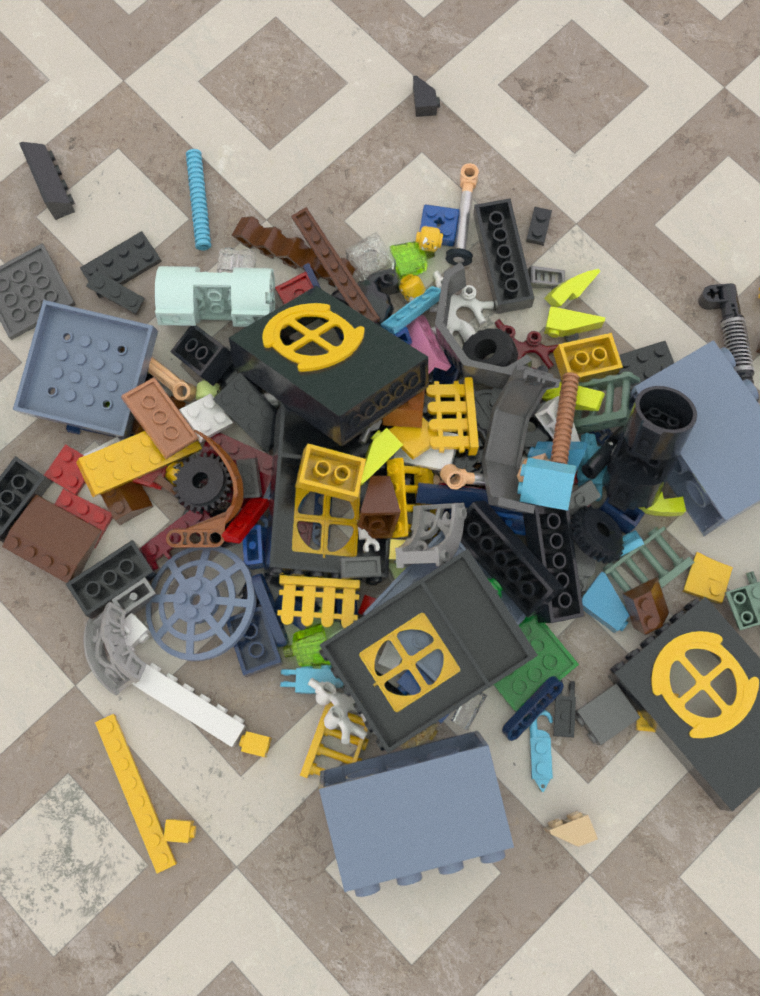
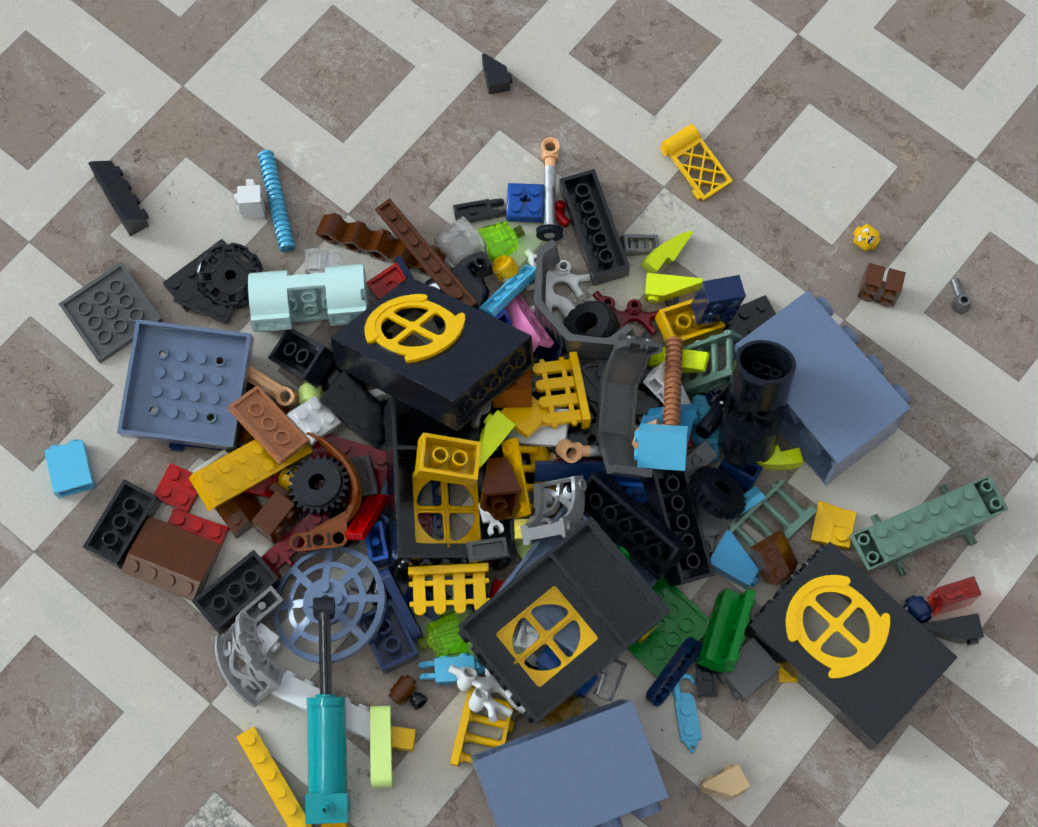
camera: 10 degrees left, 5 degrees down
yellow head [415,226,443,252] -> none
black plate [526,207,552,246] -> none
black piece [698,283,759,402] -> none
none -> black plate [196,242,263,309]
none -> white brick [234,179,265,219]
none -> reddish brown piece [251,491,299,545]
none -> teal piece [305,597,351,824]
none -> yellowish green beam [370,705,394,789]
none -> reddish brown brick [388,675,417,706]
none -> black hinge [410,692,428,710]
none -> black hinge [453,198,506,225]
none -> red arm [555,200,571,228]
none -> yellow piece [660,124,733,202]
none -> dark blue brick [691,275,746,326]
none -> green brick [697,588,756,673]

